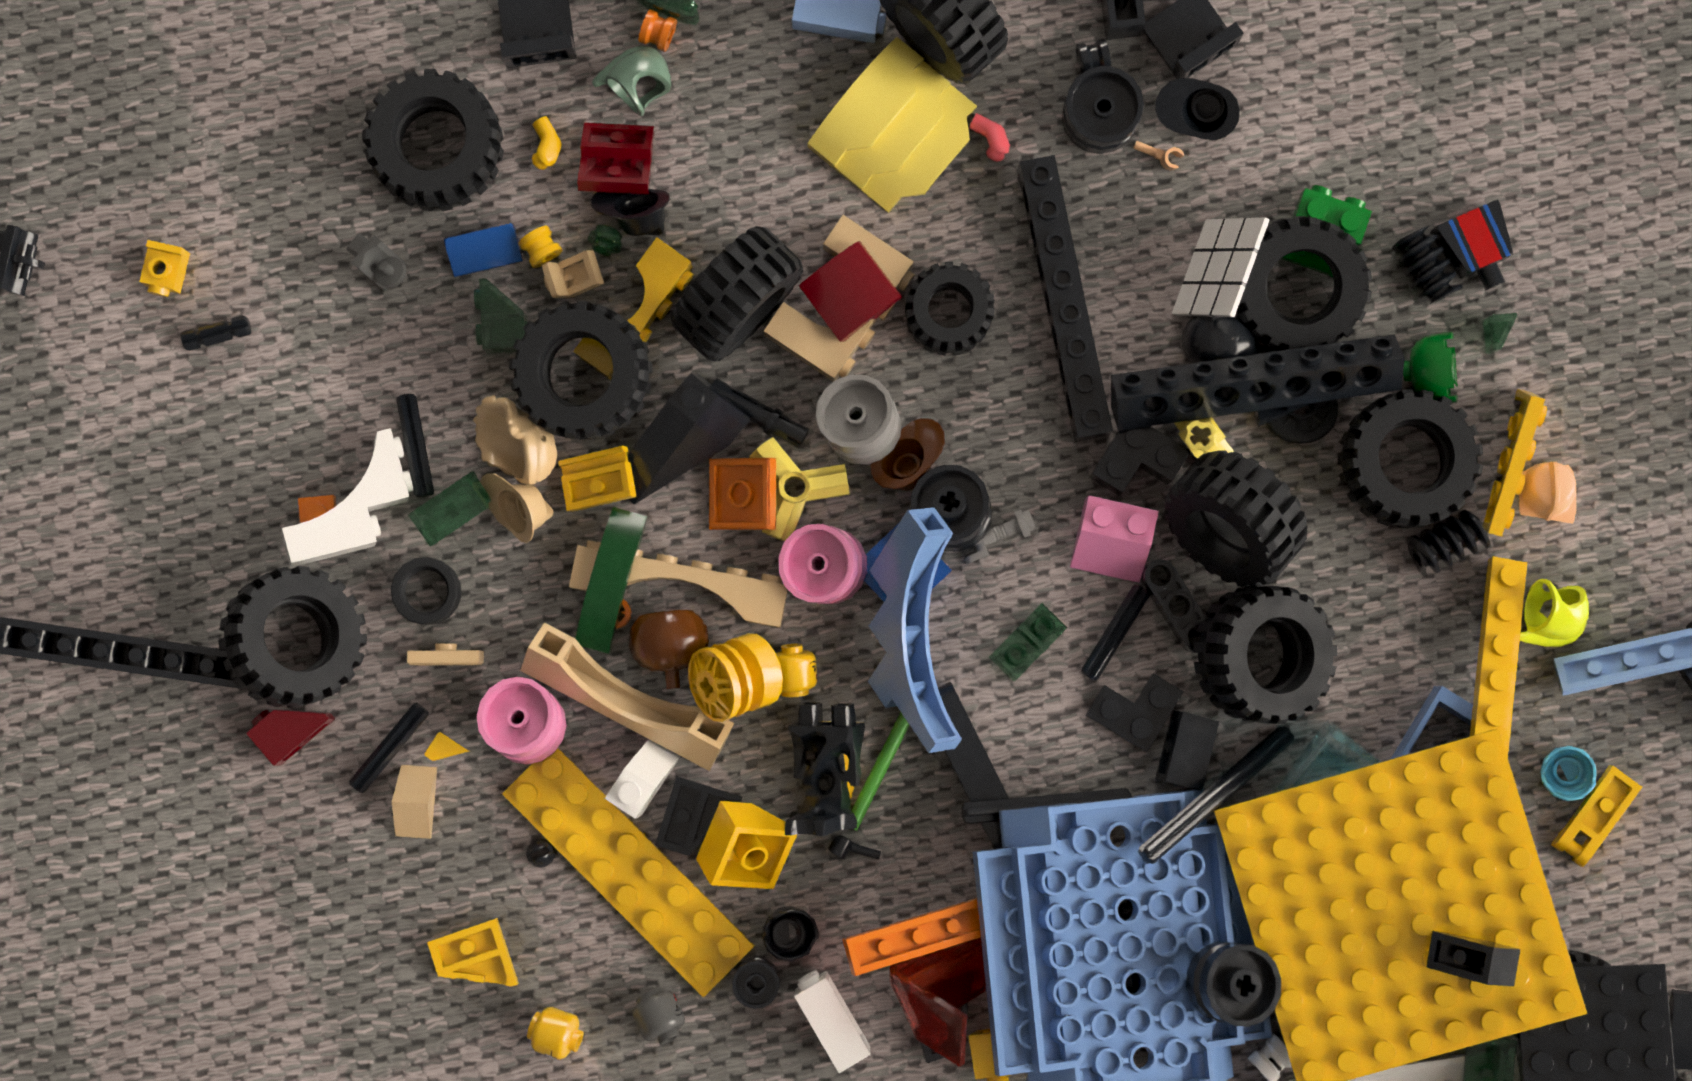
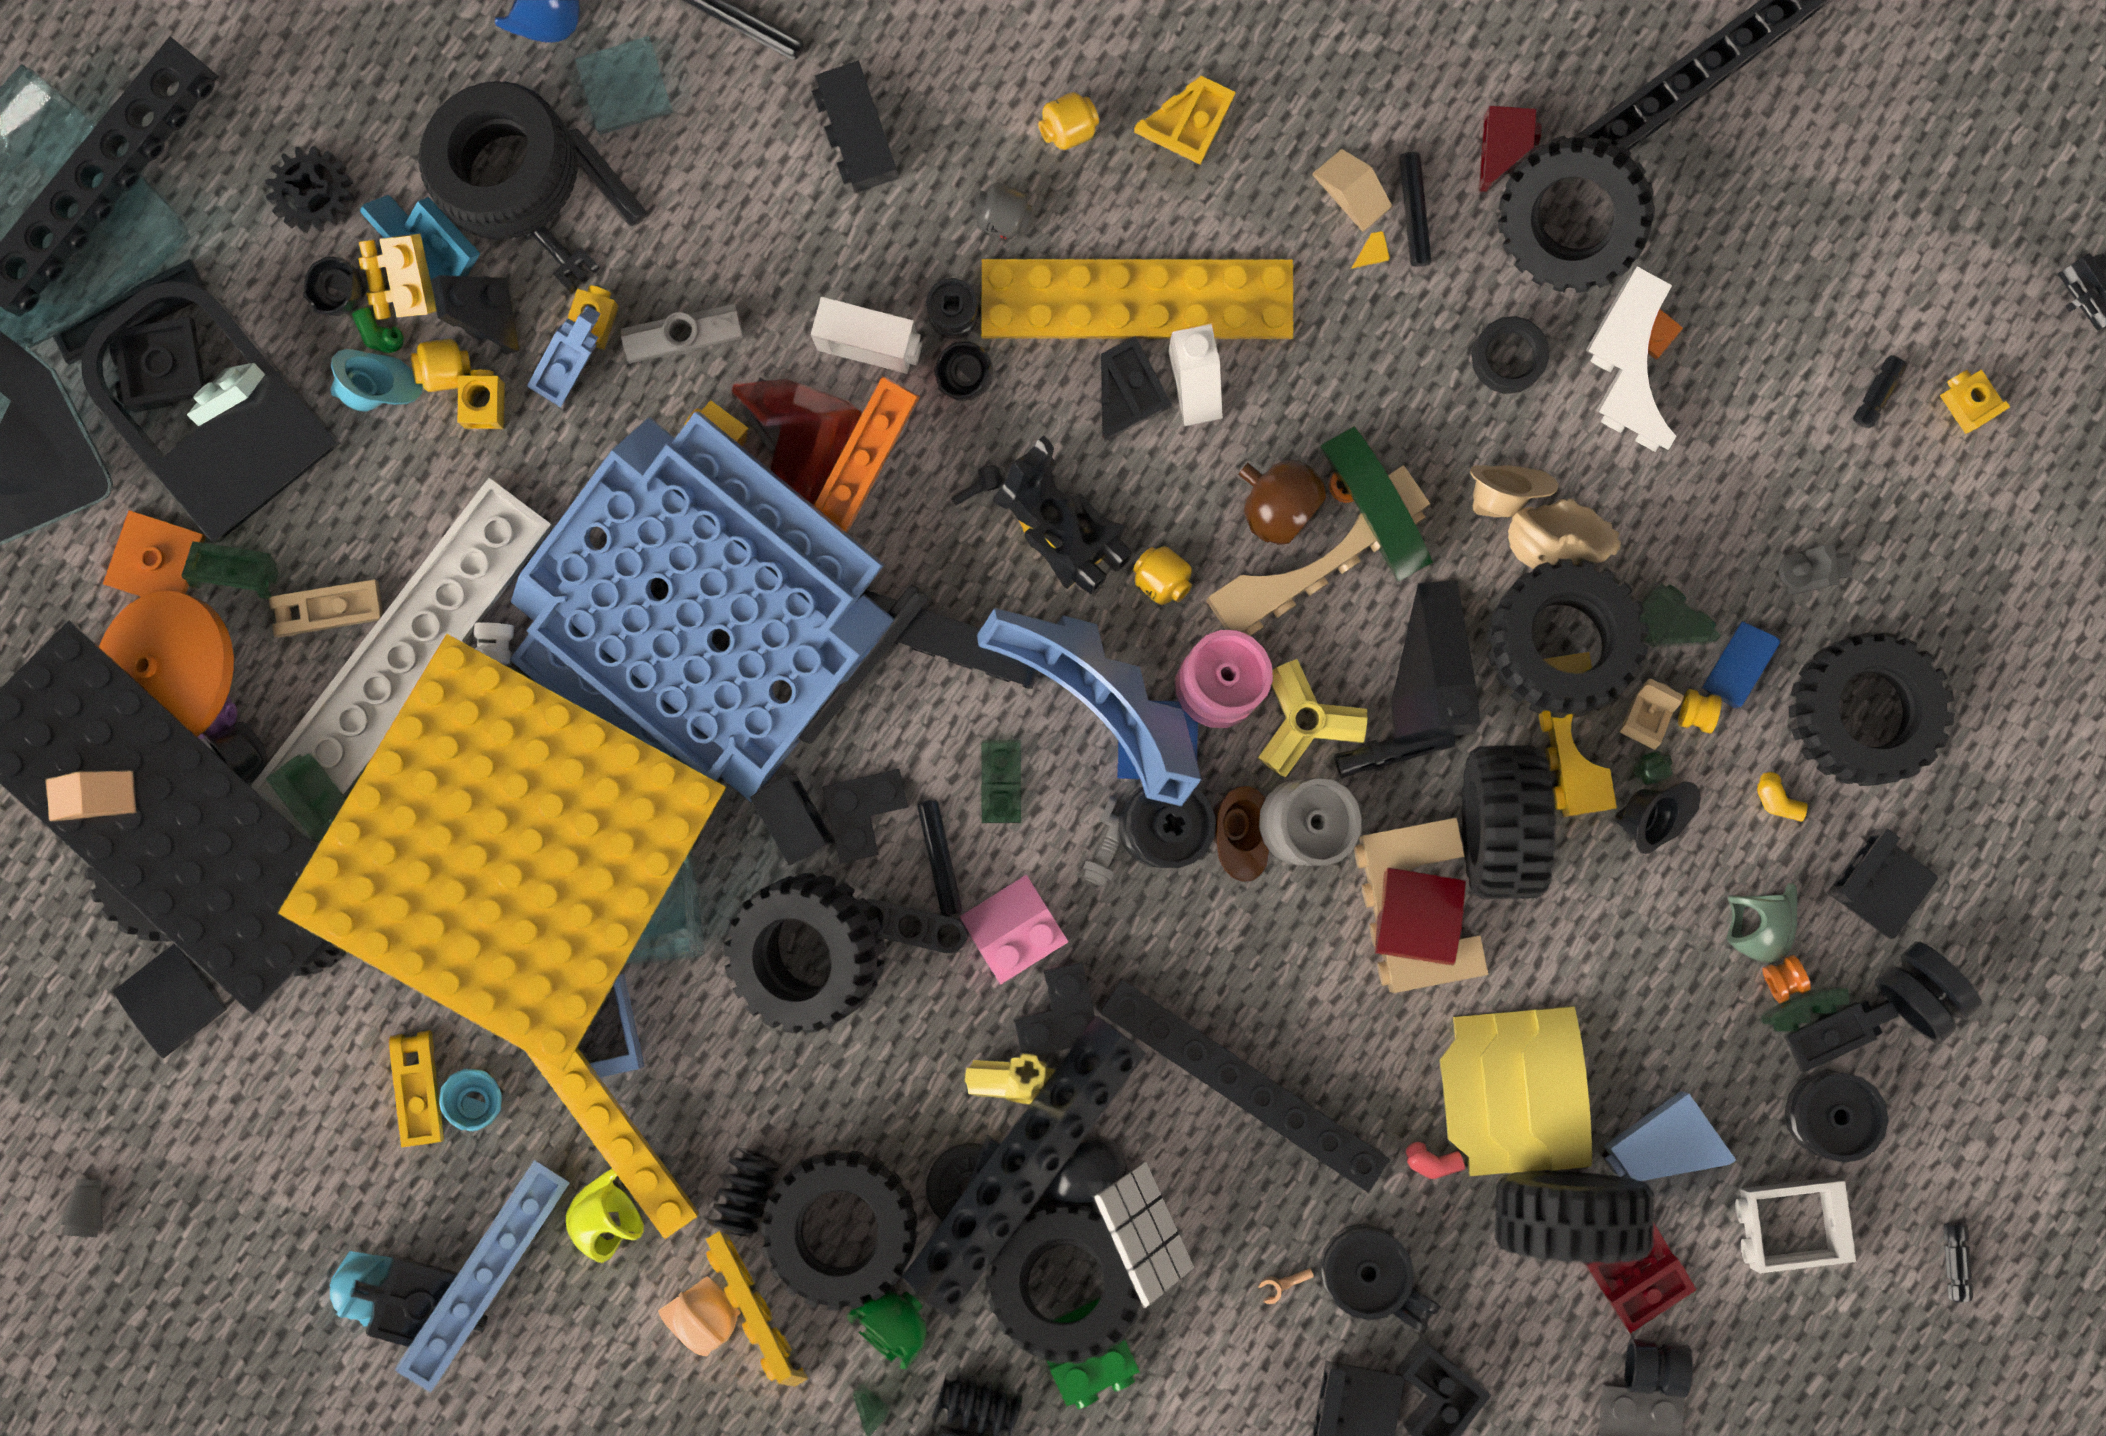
camera: 135 degrees right, 0 degrees up
black axle [396,394,434,498] -> none
tan plate [407,644,484,666] -> none
clear green hinge [408,471,491,547] -> none
bright pink wheel [477,677,567,765] -> none
tan arch [520,623,734,771] -> none
black hinge [526,839,556,868] -> none
yellow plate [558,446,636,512] -> none
dark red slope [577,123,654,194] -> none
yellow wheel [688,633,783,722] -> none
yellow slope [696,801,798,889] -> none
orange plate [709,458,776,530] -> none
bright green bar [851,712,910,831] -> none
black tyre [905,262,995,356] -> none
black axle [1138,726,1294,864] -> none
black piece [1155,78,1240,140] -> none
black tyre [1165,450,1308,588] -> none
black wheel [1186,941,1281,1027] -> none
black slope [1426,931,1521,986] -> none

